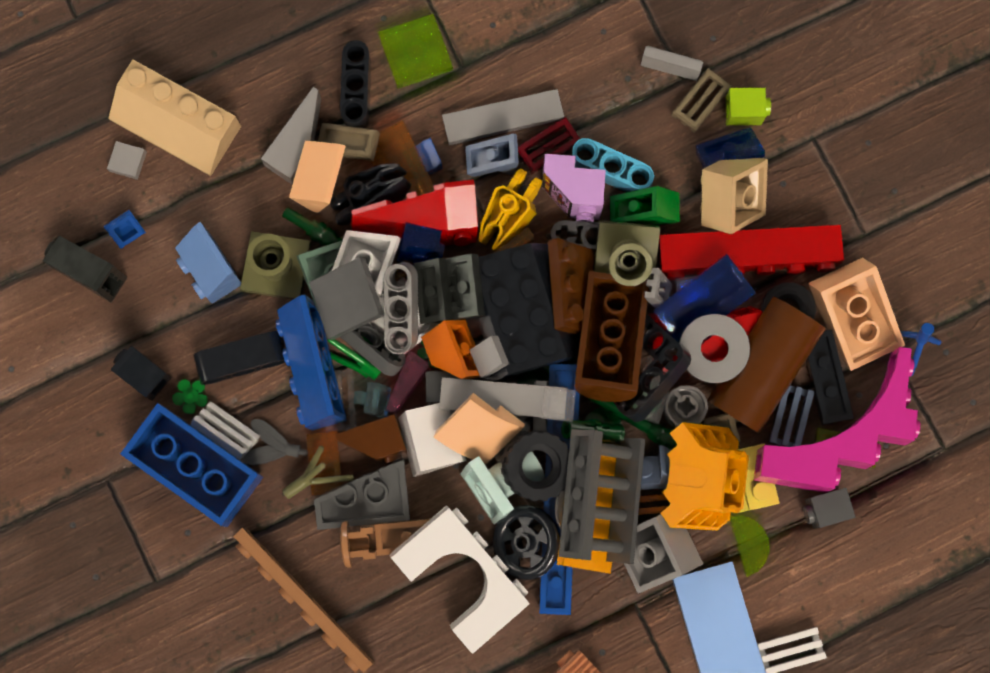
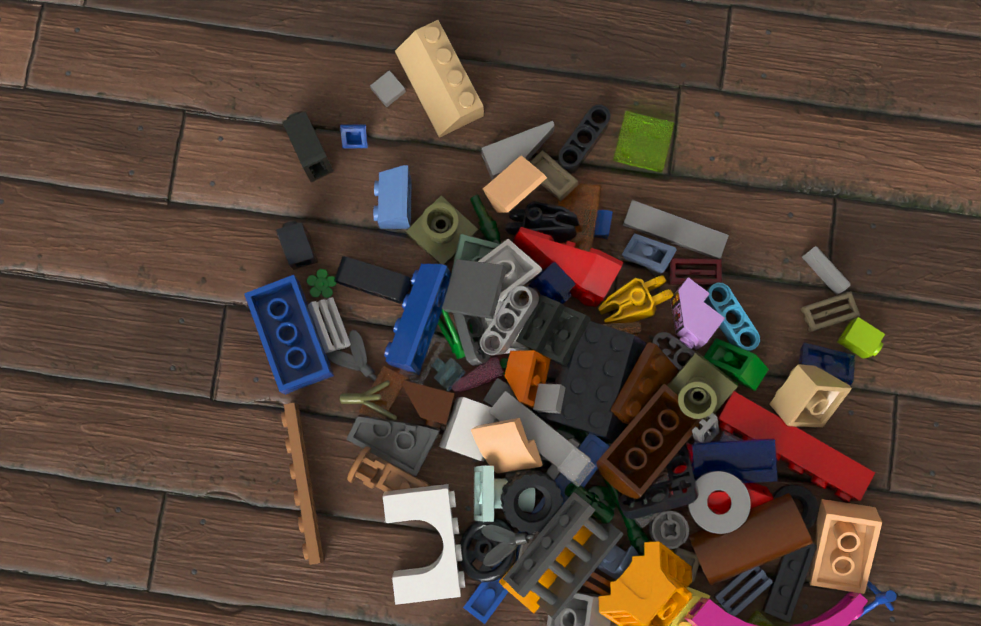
camera: 35 degrees right, 0 degrees up
none -> dark grey piece [481,525,535,566]

